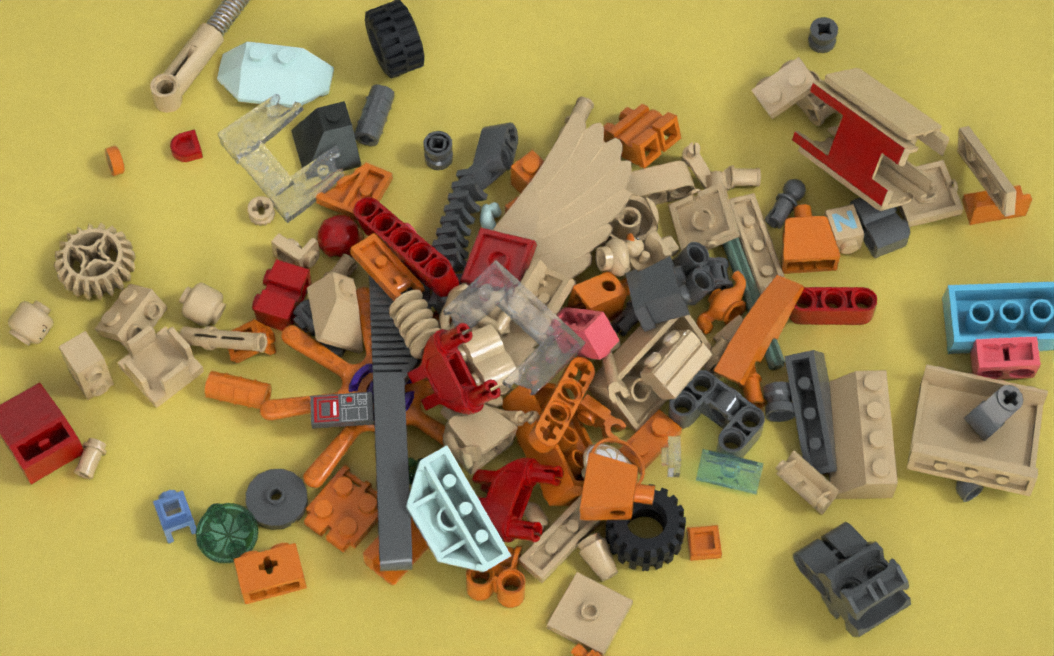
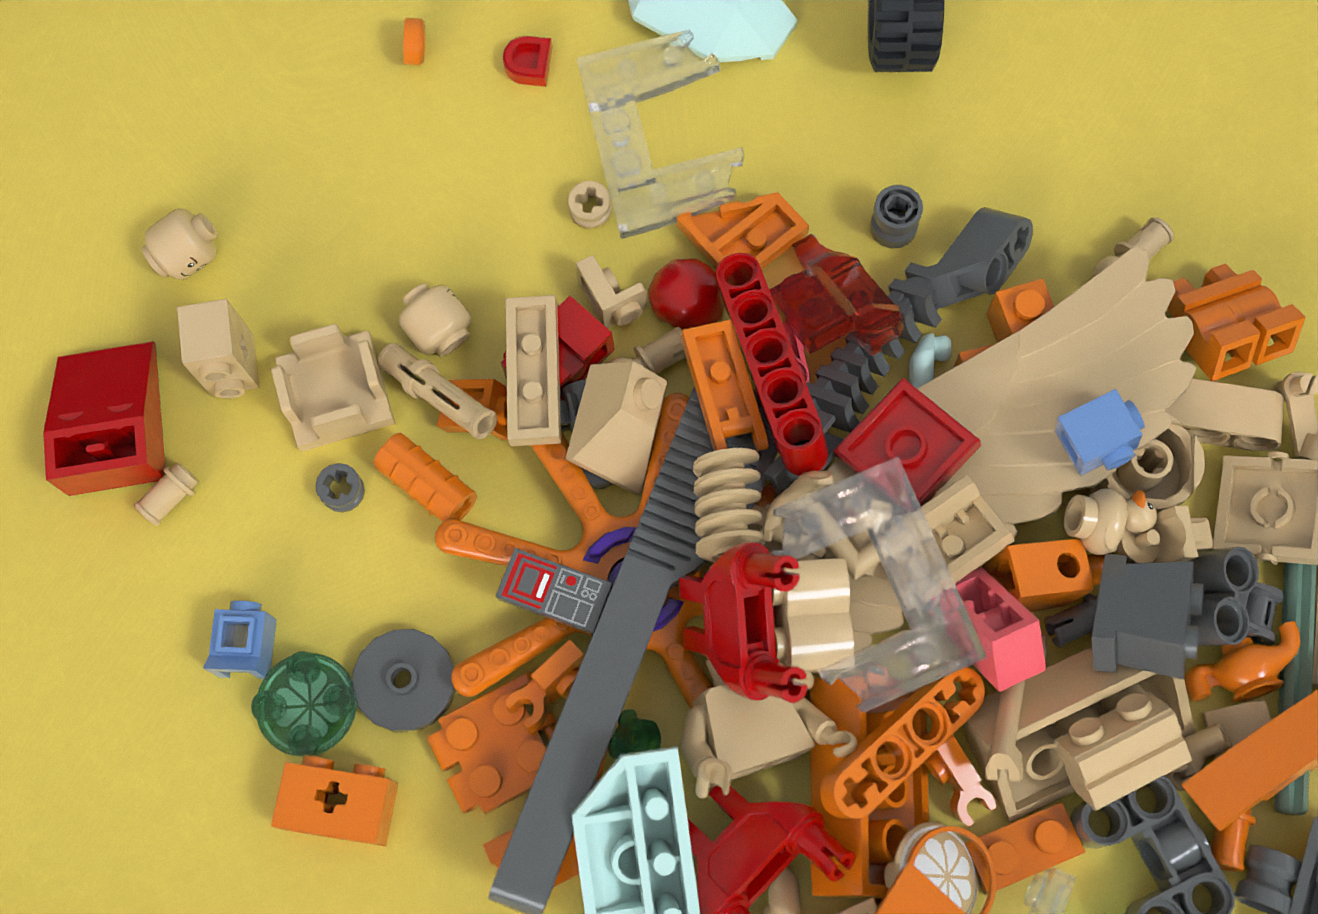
camera: 30 degrees right, 10 degrees up
tan gear [54,223,136,300] -> none
tan bracket [95,284,167,351] -> none
pearl dark grey slope [291,101,361,180] -> none
dark grey axle [354,84,395,146] -> none
none -> dark grey bush [315,463,365,513]
none -> tan plate [505,295,561,446]
none -> orange plate [505,639,584,733]
none -> clear red plate [769,234,904,356]
none -> medium blue brick [1055,389,1144,476]

